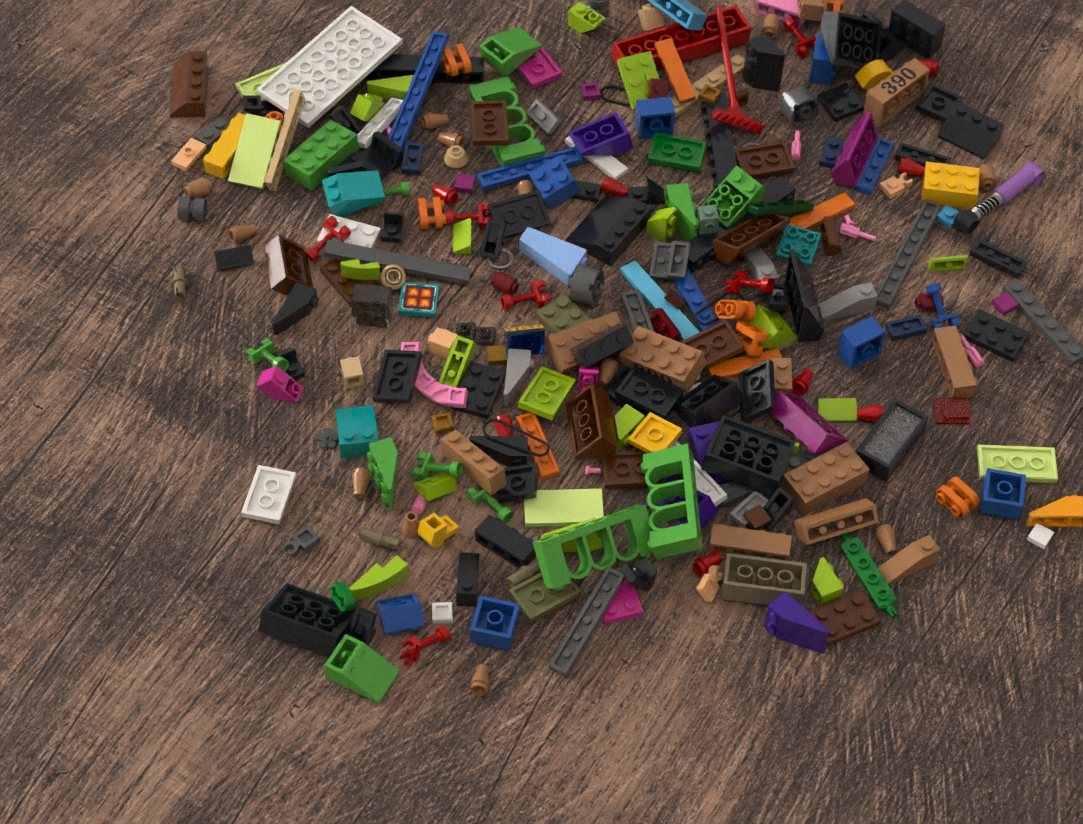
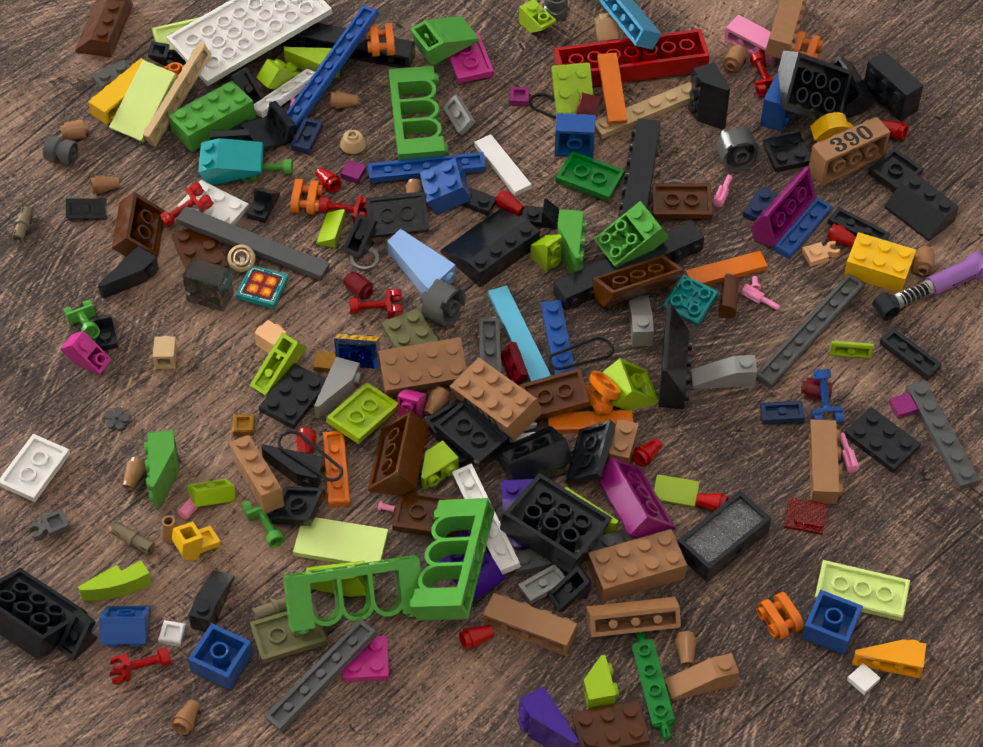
camera: 15 degrees right, 0 degrees up
light nougat plate [171,138,207,172] -> none
bright green slope [324,634,400,703] -> none
green beam [330,582,355,612] -> none
teal slope [335,405,378,458] -> none
lime slope [341,259,380,280] -> none
black plate [372,350,422,404] -> none
bright pink tile [401,342,468,408] -> none
bright green bar [410,452,464,481] -> none
medium nougat cone [438,132,465,148] -> none
clear smoke slope [455,322,497,346] -> none
reddish brown plate [470,100,509,146] -> none
black brick [475,514,536,569] -> none
dark purple slope [568,112,633,156] -> none
black brick [570,323,634,368] -> none
black slope [620,558,657,591] -> none
yellow plate [628,412,682,453] -> none
dark grey slope [649,241,691,279] -> none
reddish brown tile [664,288,684,309] -> none
light nougat plate [696,565,724,602] -> none
sand green brick [697,204,719,234] -> none
pearl gold tile [698,84,722,106] -> none
red piece [712,6,766,135] -> none
orange brick [715,300,756,320] -> none
dark tan brick [721,553,807,606] -> none
red bar [723,271,775,293] -> none
reddish brown tile [729,89,749,107] -> none
reddish brown tile [743,504,771,530] -> none
dark green tile [746,200,814,215] -> none
black slope [767,284,788,313] -> none
blue brick [837,316,886,370] -> none
dark azure plate [936,205,959,229] -> none

